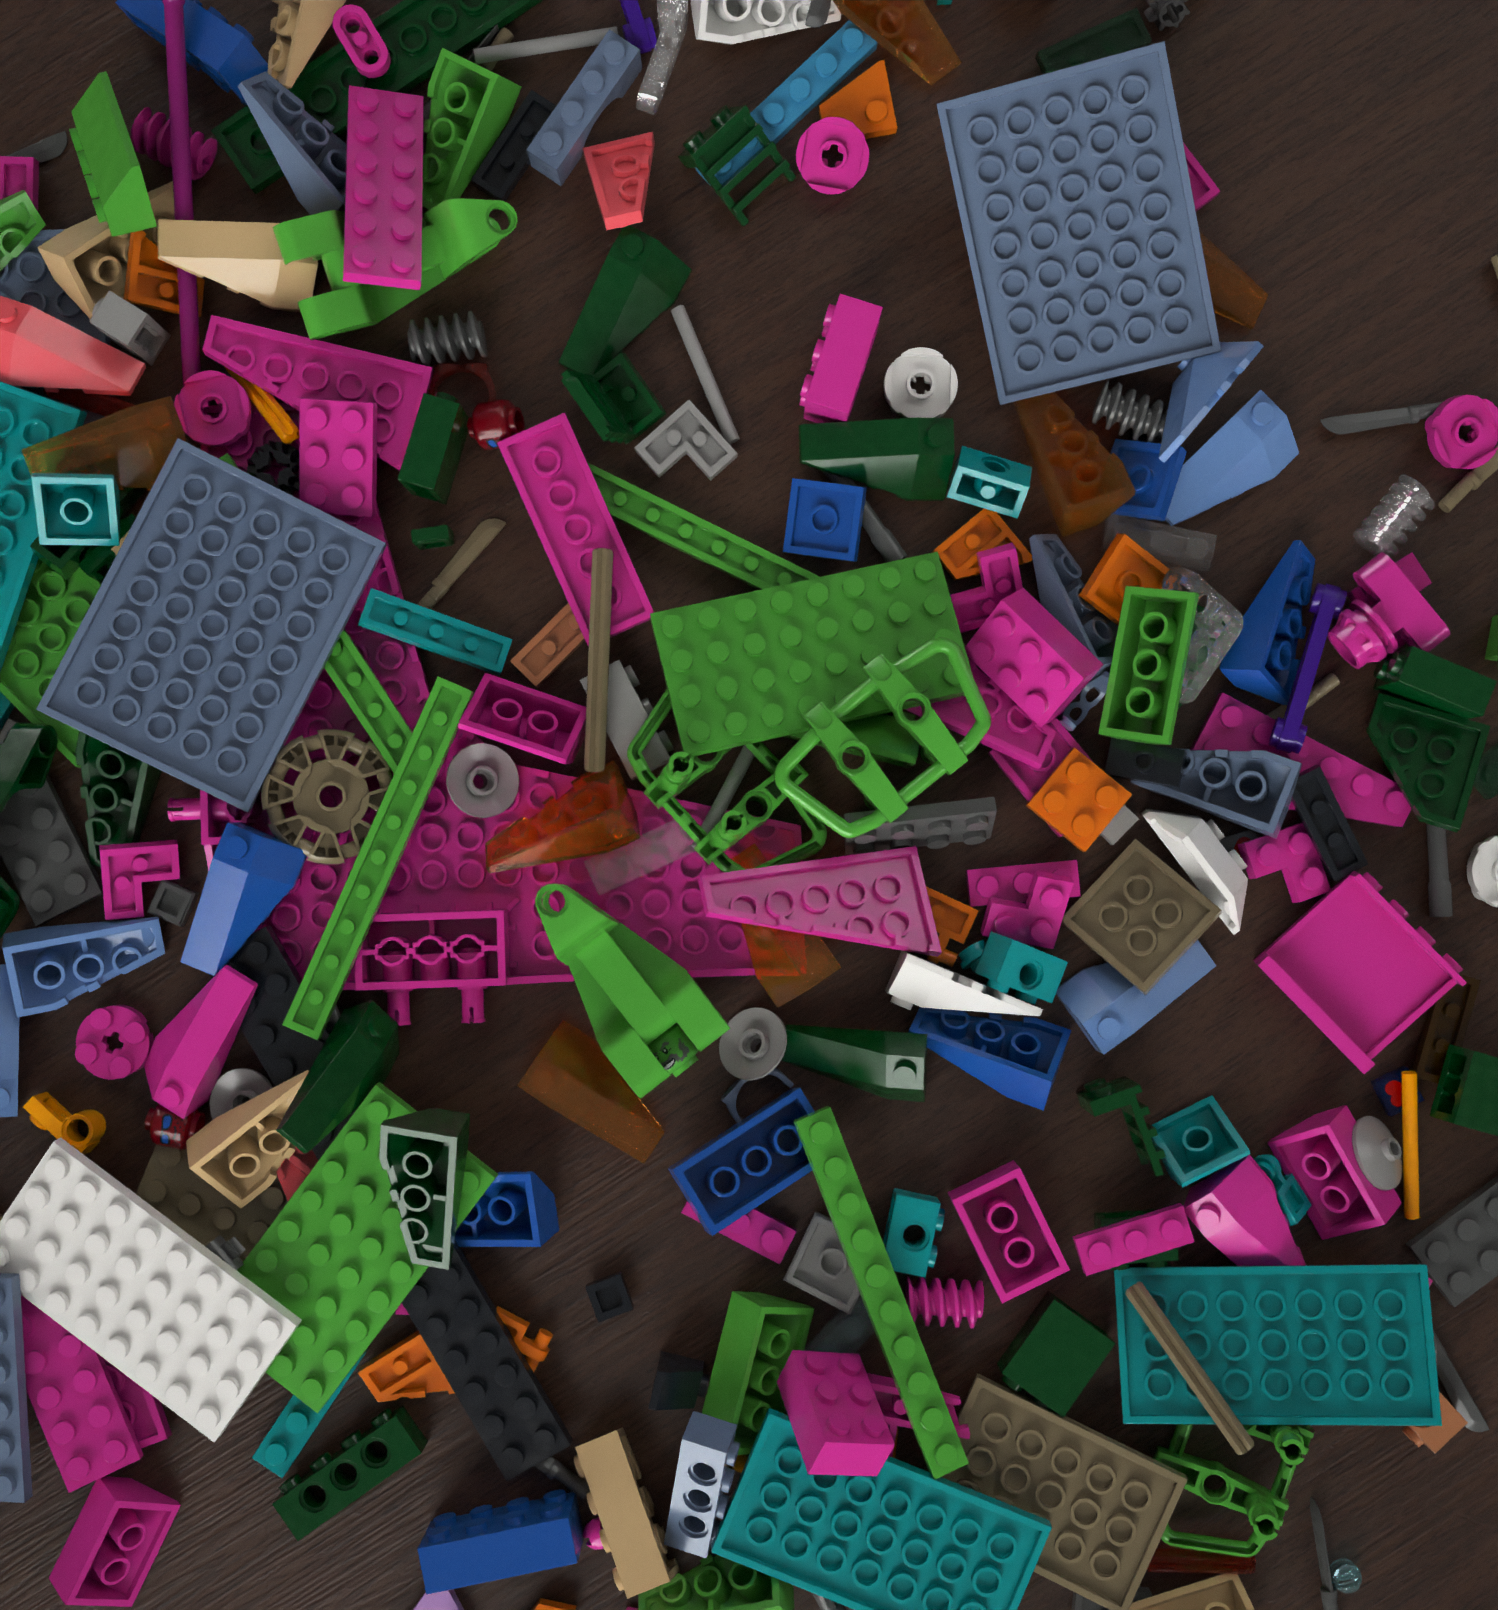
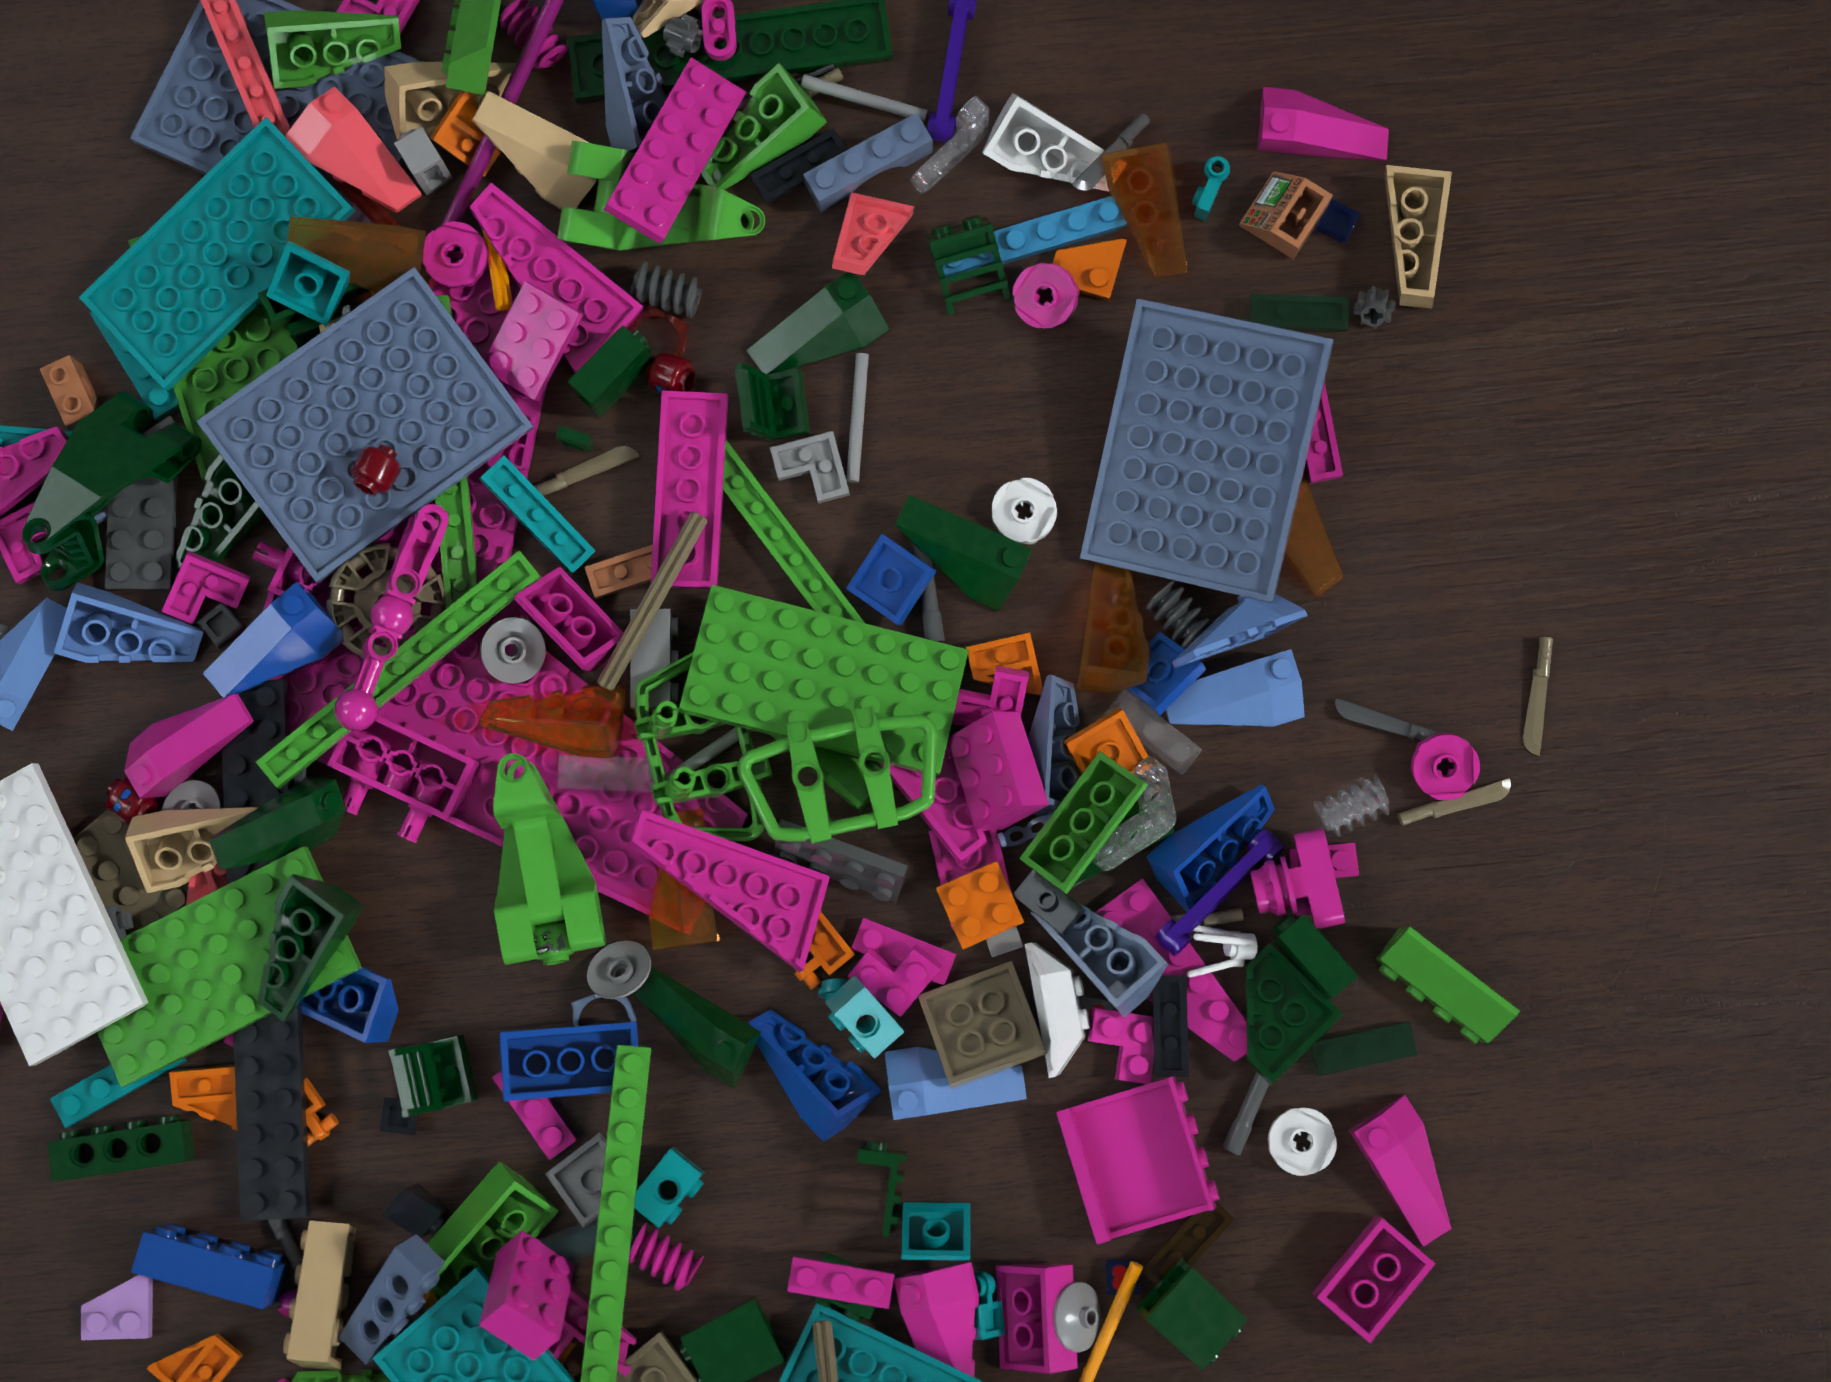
camera: 30 degrees right, 5 degrees down
light orange plate [23,1092,106,1155] -> none
dark pink plate [75,1005,154,1080] -> none
black gear [247,440,299,496] -> none
clear orange wedge [517,1020,665,1163] -> none
dark pink brick [799,294,883,423] -> none
white wedge [885,950,1043,1016] -> none
teal brick [947,446,1032,519] -> none
dark pink brick [947,1160,1070,1303] -> none
none -> dark pink piece [334,504,449,731]
none -> dark red head [350,445,401,496]
none -> dark green plate [388,1034,478,1118]
none -> dark grey gear [663,13,703,57]
none -> white plant [1187,925,1257,977]

